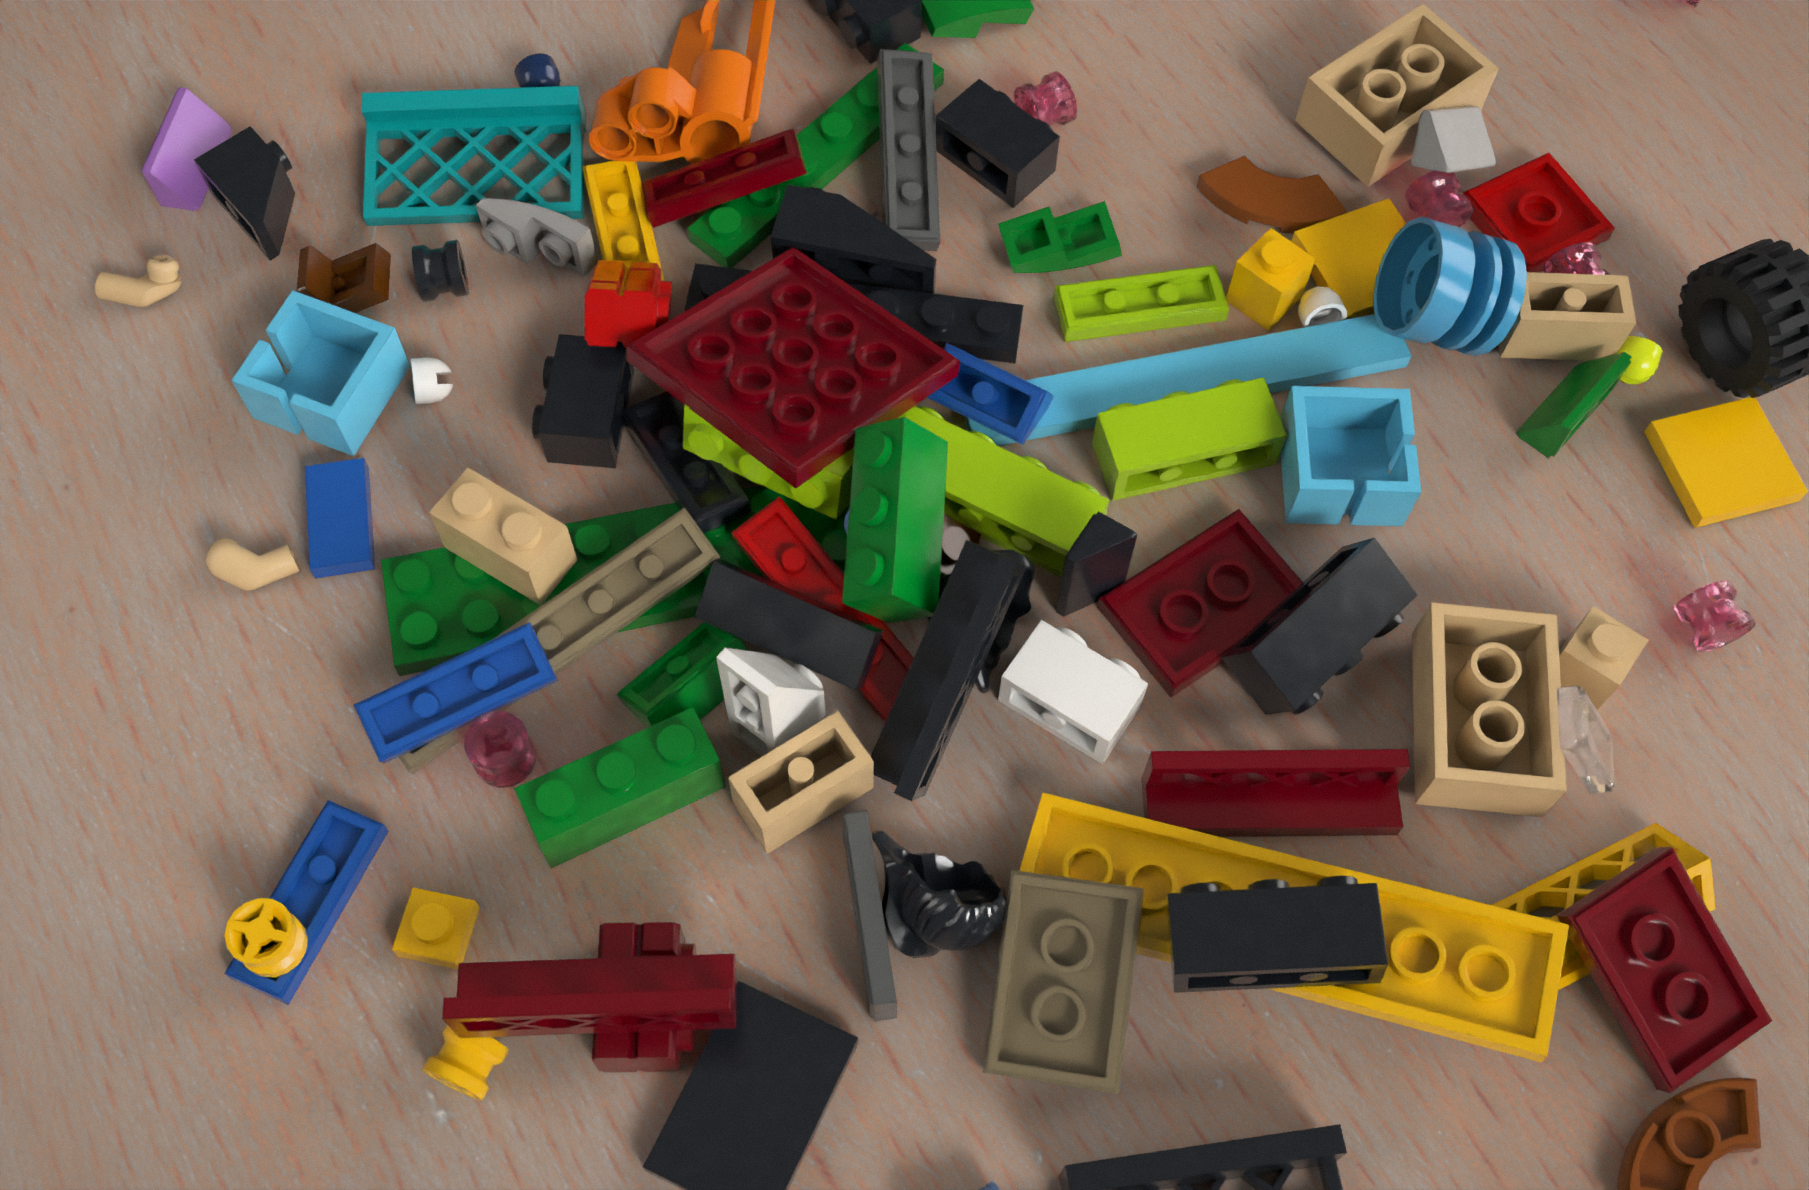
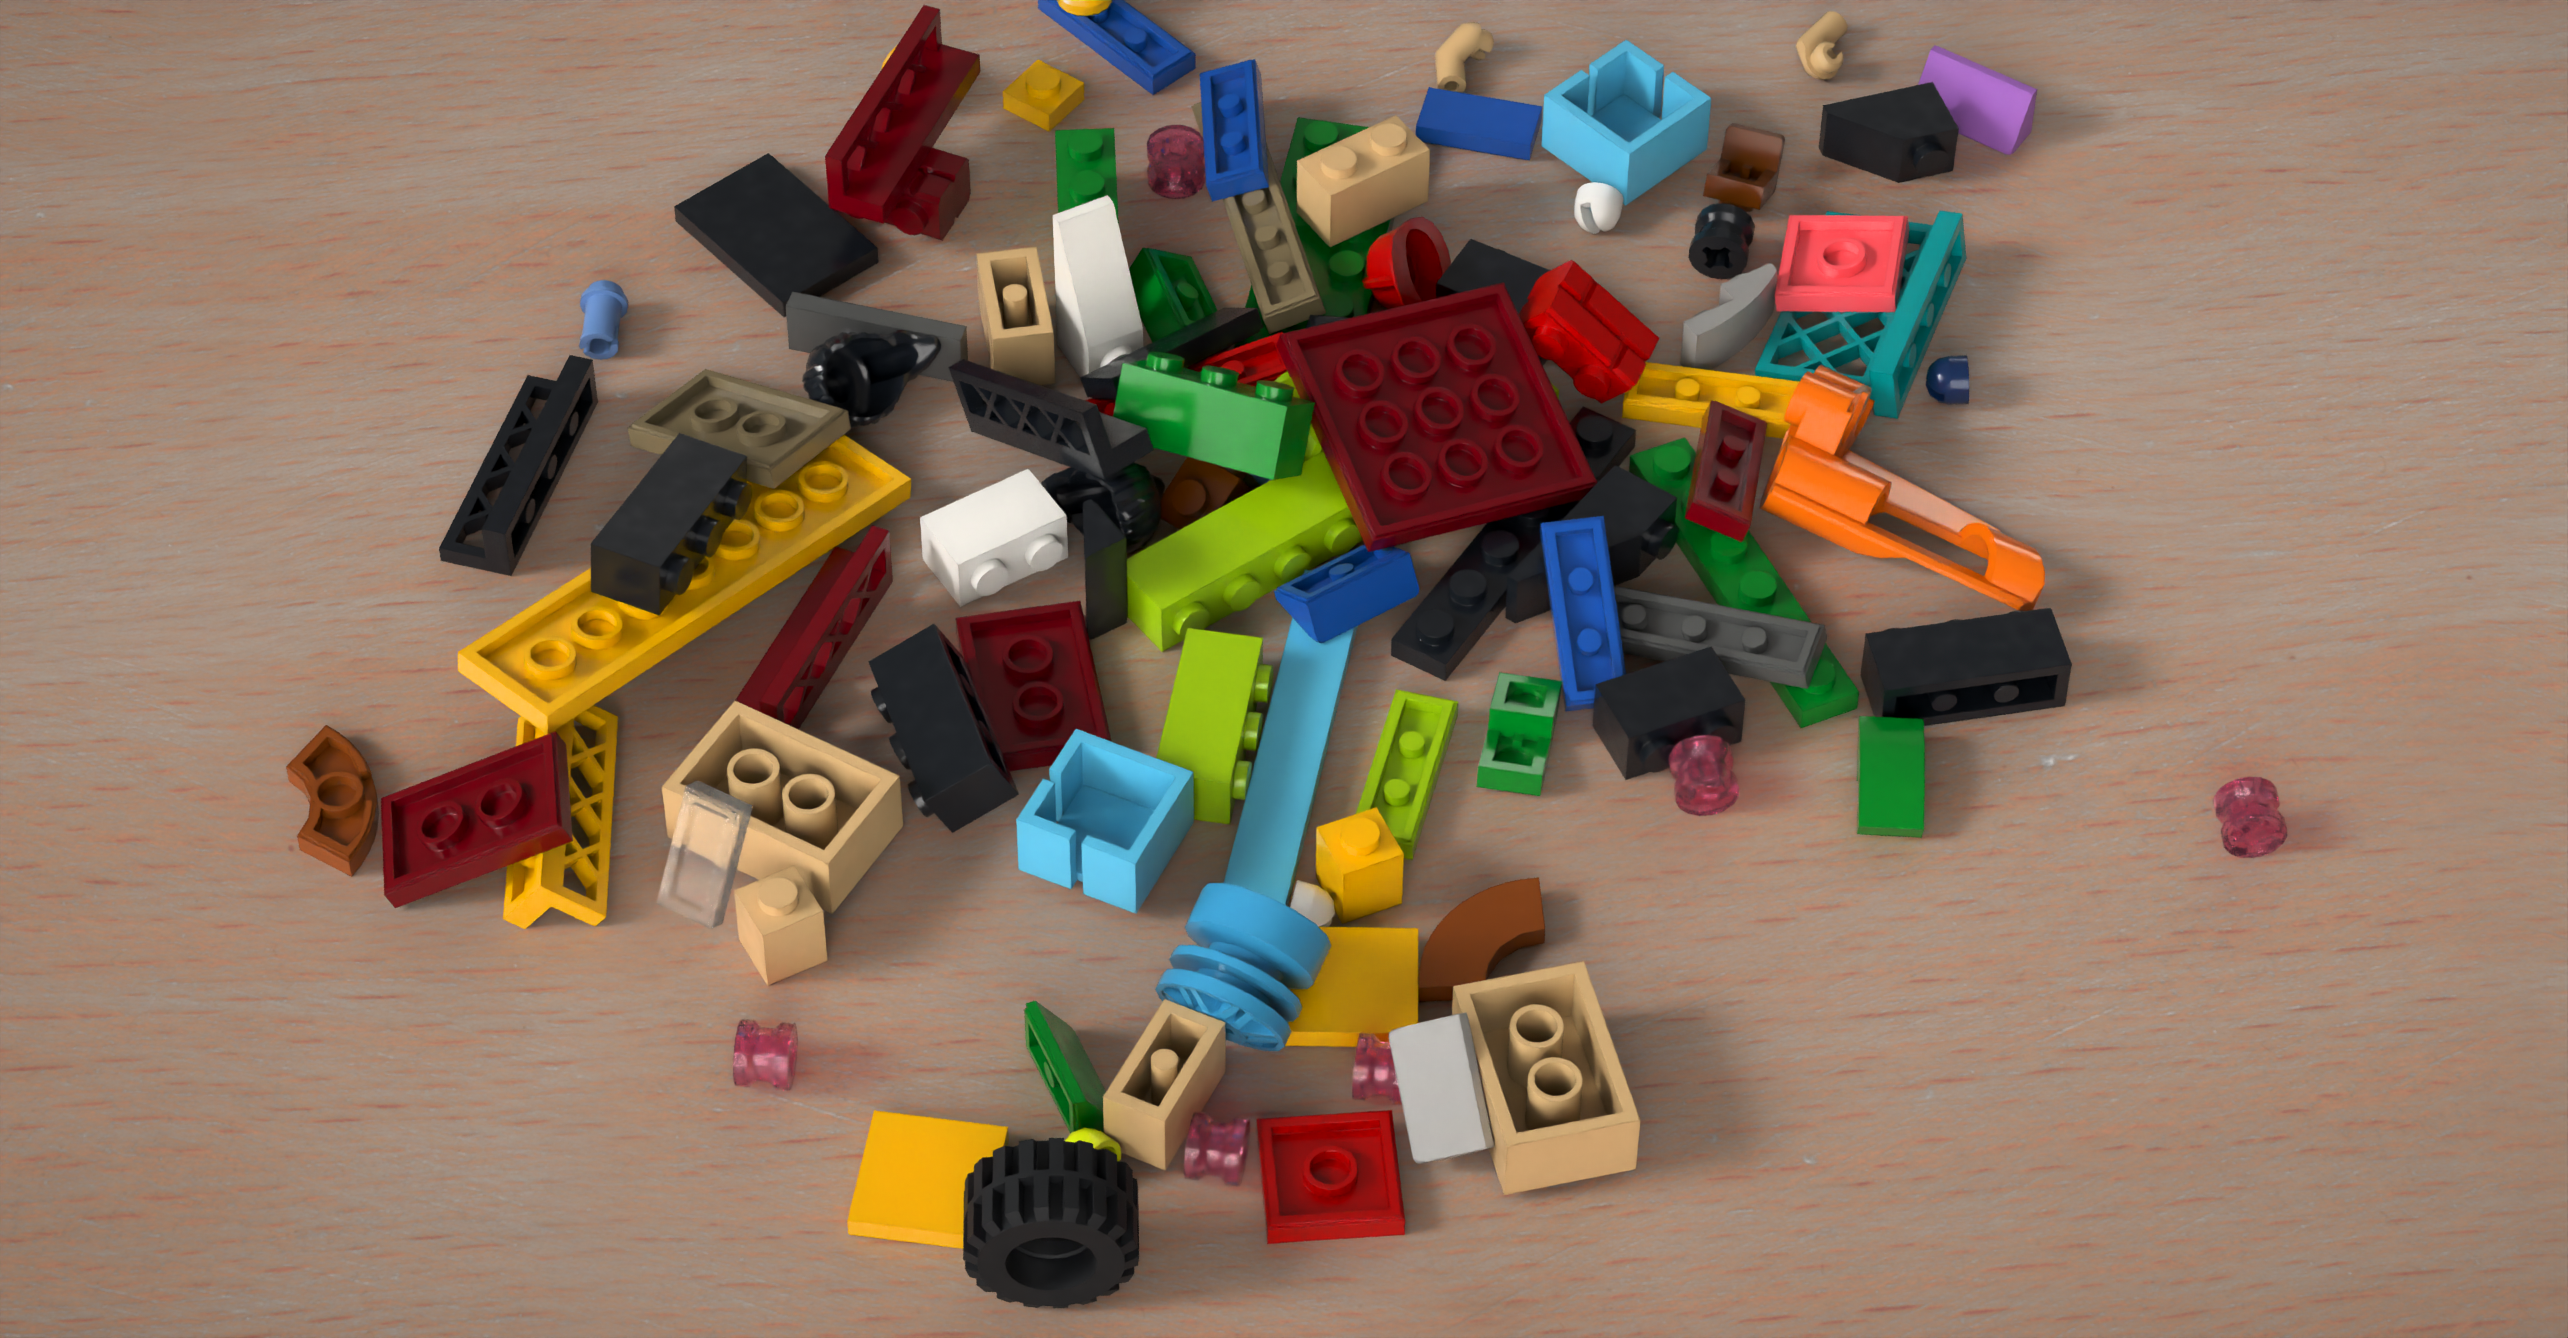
camera: 115 degrees right, 15 degrees down
none -> red piece [1362,217,1451,309]
none -> blue tile [1540,516,1626,712]
none -> coral tile [1774,215,1909,312]

